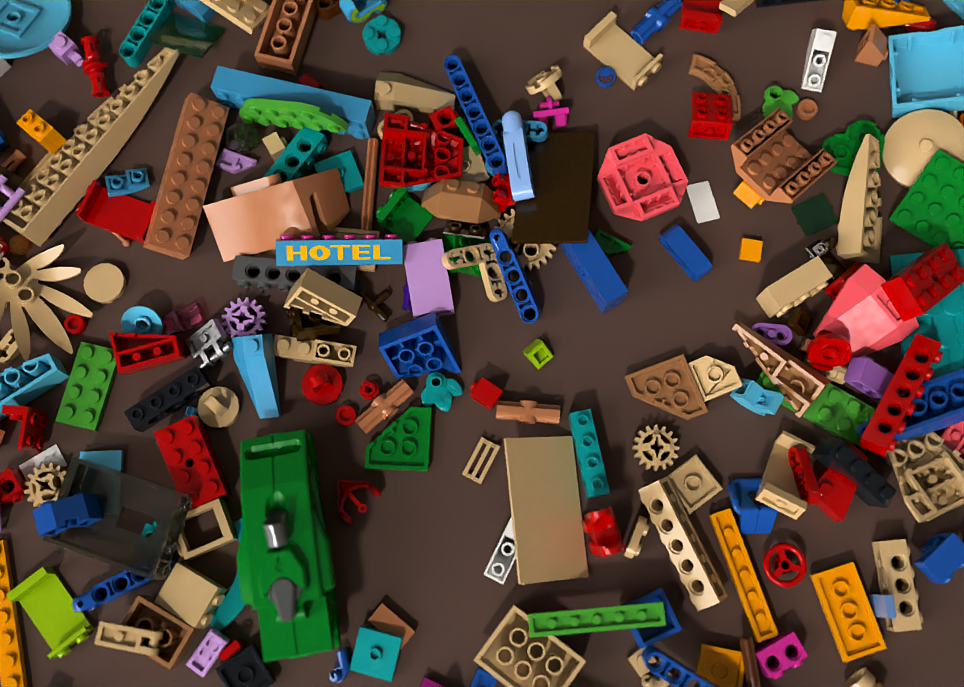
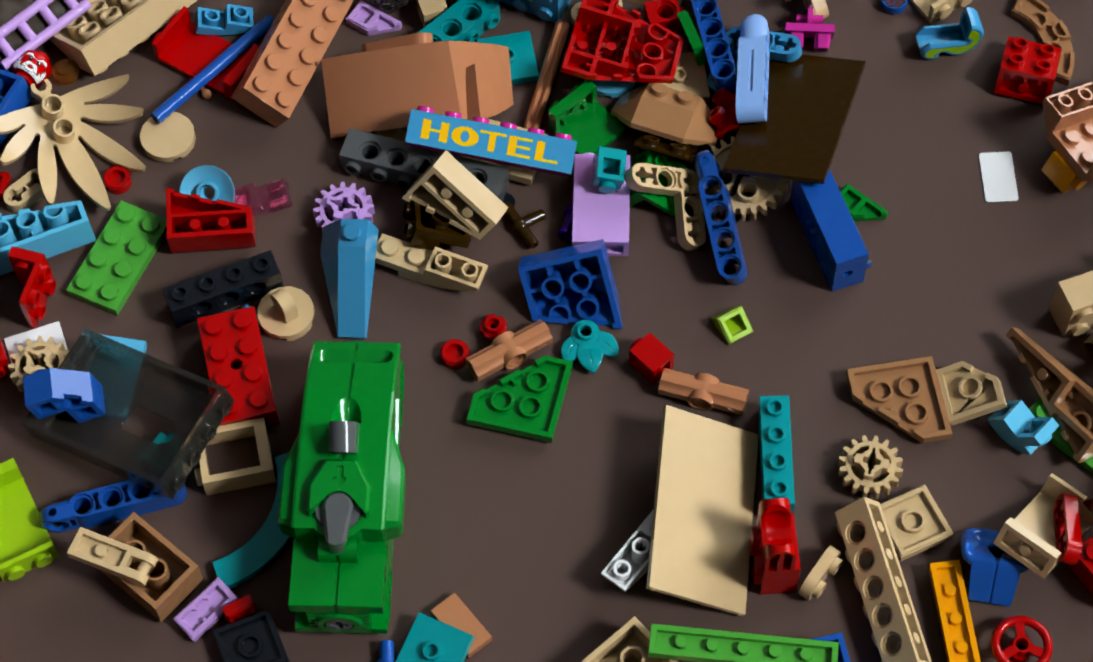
camera: 10 degrees right, 15 degrees down
tan brick [154,563,227,629] -> none
flat silver plate [185,319,233,370] -> none
red tile [301,364,344,406] -> none
red helmet [337,480,381,525] -> none
tan tile [462,437,500,484] -> none
coral piece [597,133,688,222] -> none
blue beam [659,224,713,282] -> none
light orange tile [739,238,763,262] -> none
medium lavender plate [751,323,793,347] -> none
none -> blue piece [150,15,274,124]
none -> teal brick [592,146,627,193]
none -> dark azure animal [915,7,984,59]

